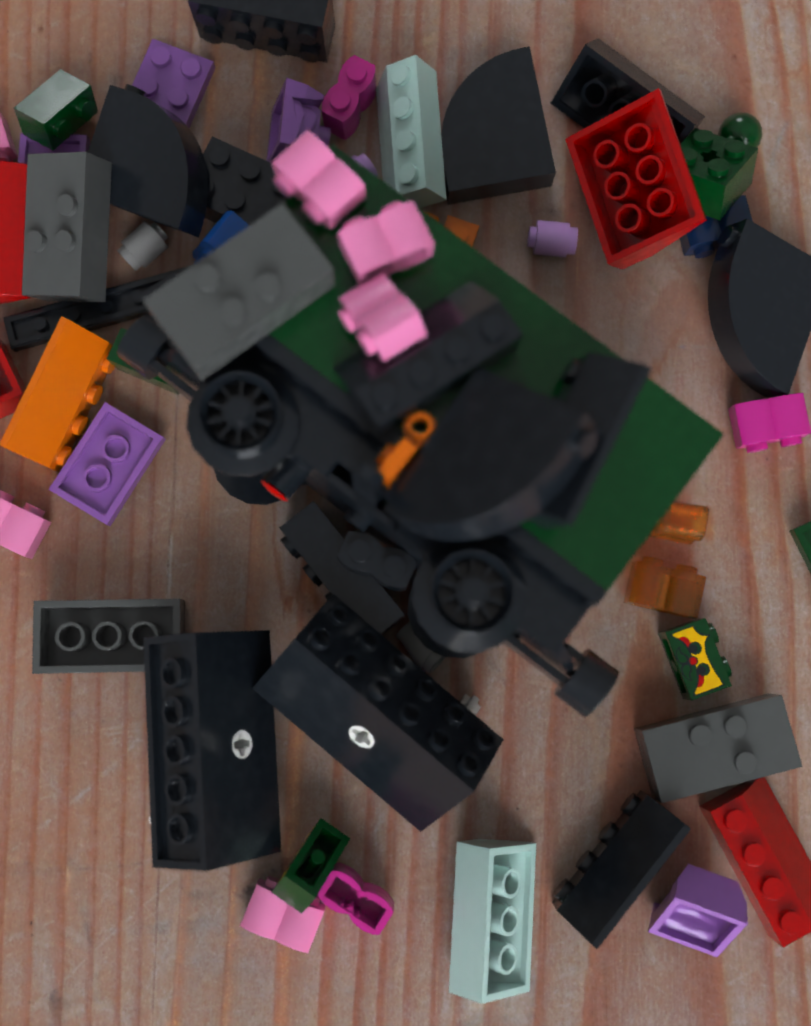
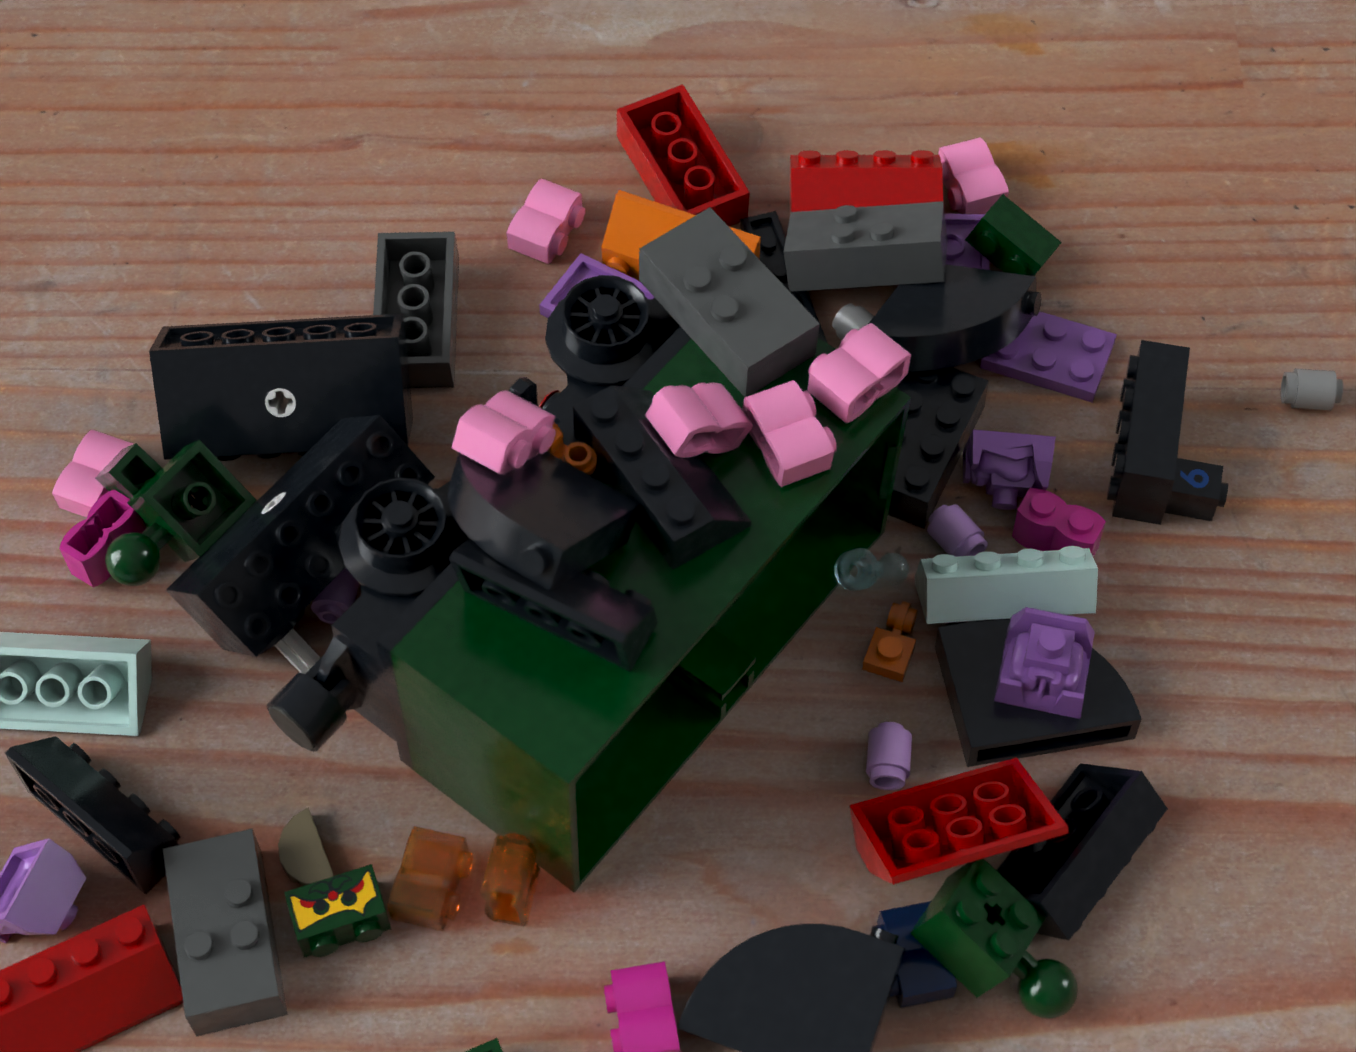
camera: 90 degrees right, 25 degrees down
none -> dark green brick [105,440,257,586]
none -> dark tan tile [278,807,334,886]
none -> bright pink brick [452,390,556,475]
none -> medium lavender brick [994,607,1095,719]

